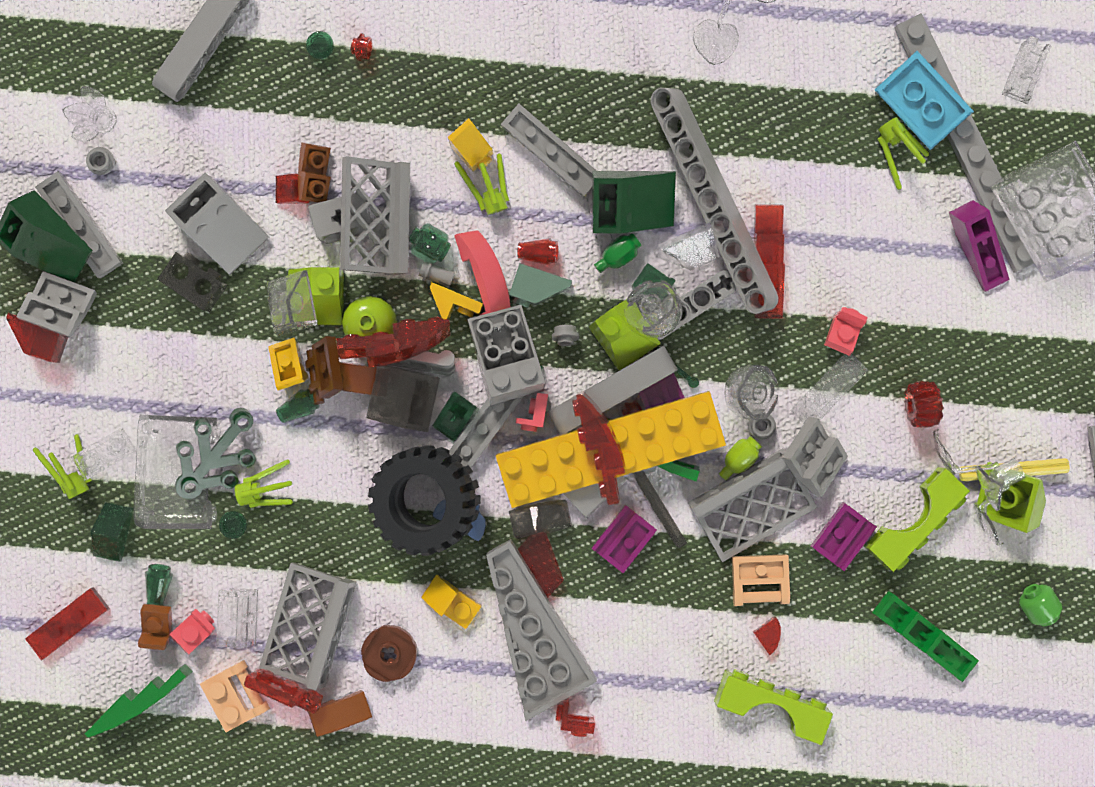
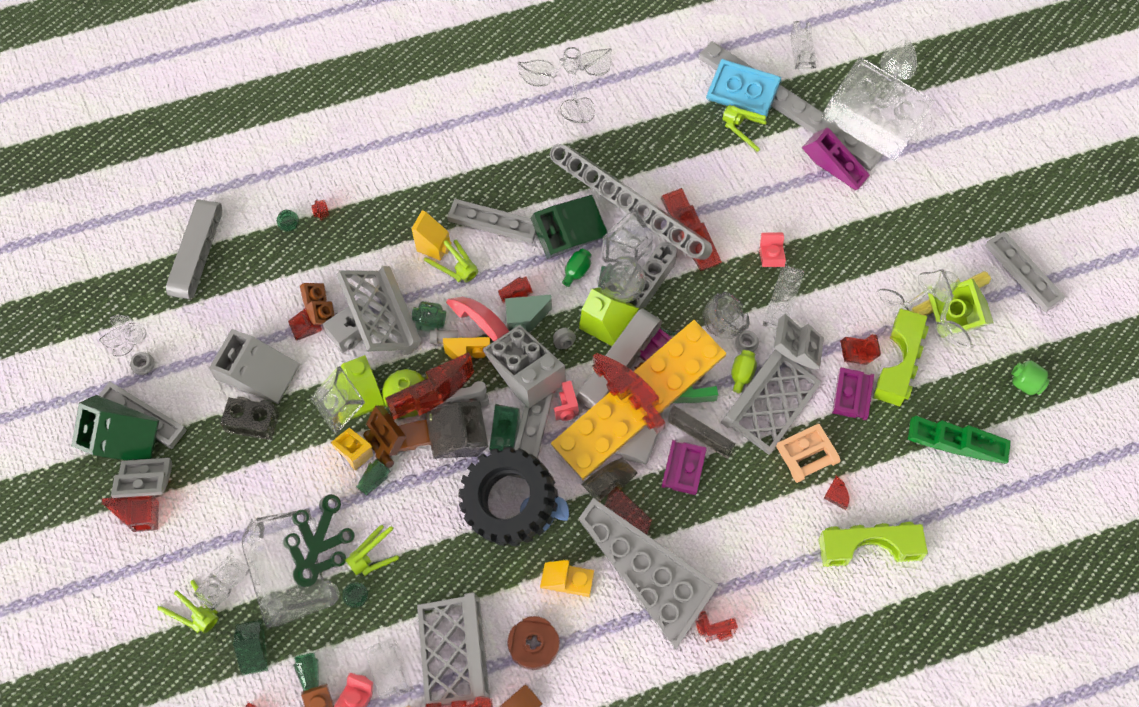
camera: 30 degrees left, 25 degrees down
clear red gear [904,381,944,428] -> none
none -> clear red bracket [840,334,881,365]

